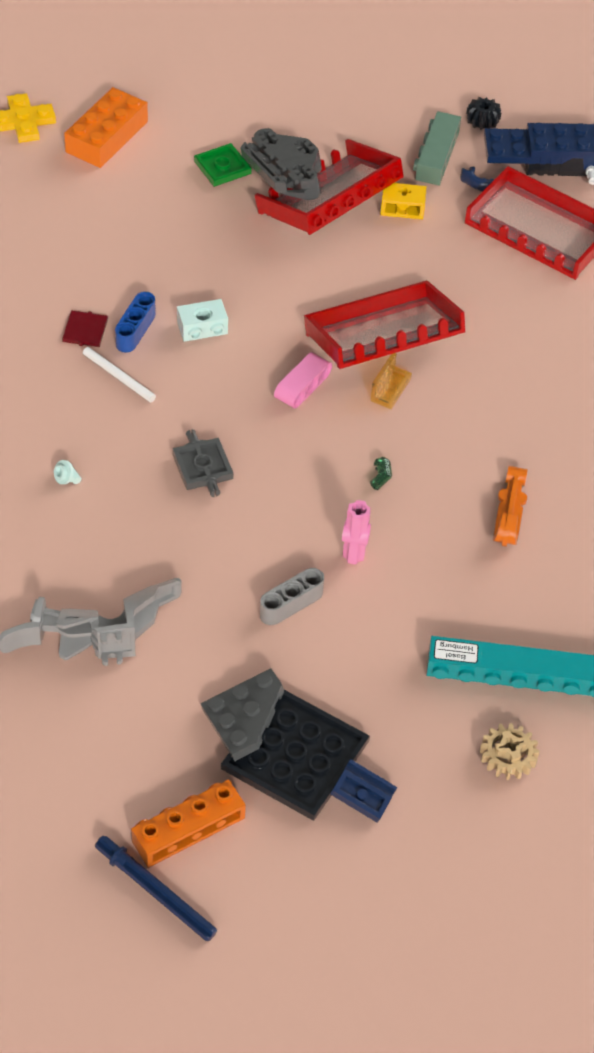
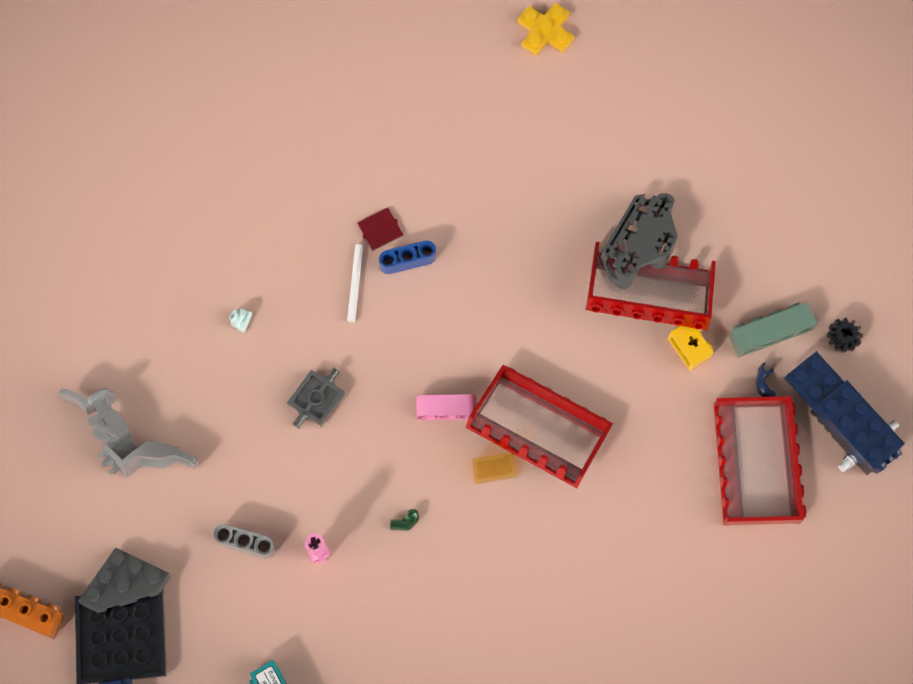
camera: 55 degrees right, 20 degrees up
orange brick [64,87,148,168] -> none
light aqua brick [177,299,228,342] -> none
green plate [194,143,252,187] -> none
orange piece [493,466,528,547] -> none

